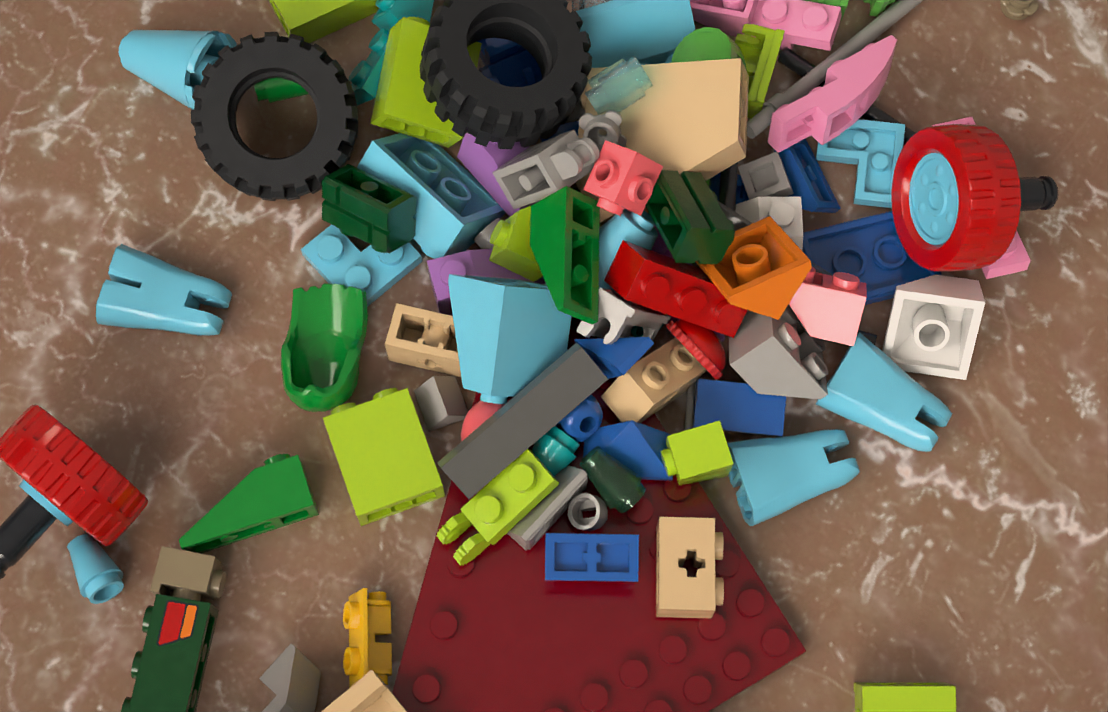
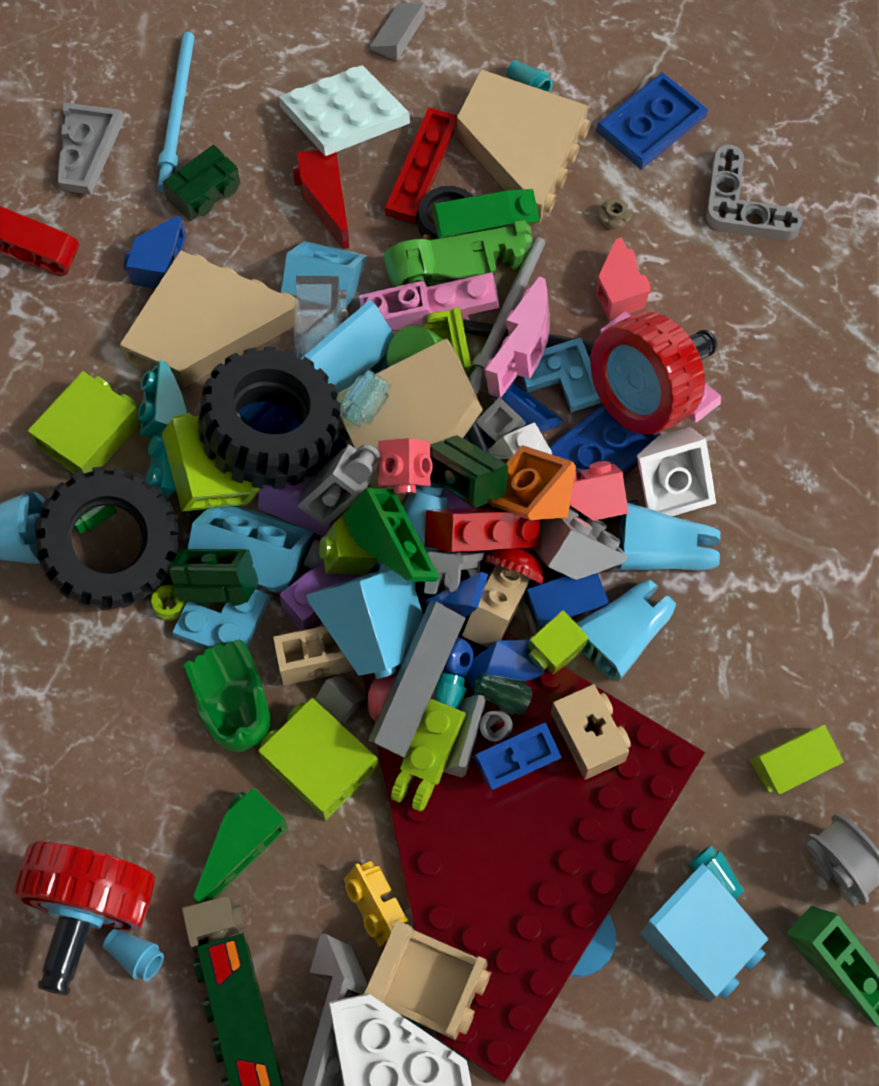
camera: 25 degrees left, 5 degrees down
medium azure piece [96,244,232,336] -> none
light grey plate [579,110,627,153] -> none
none -> lime bush [151,585,186,621]
none -> coral slope [595,237,651,321]

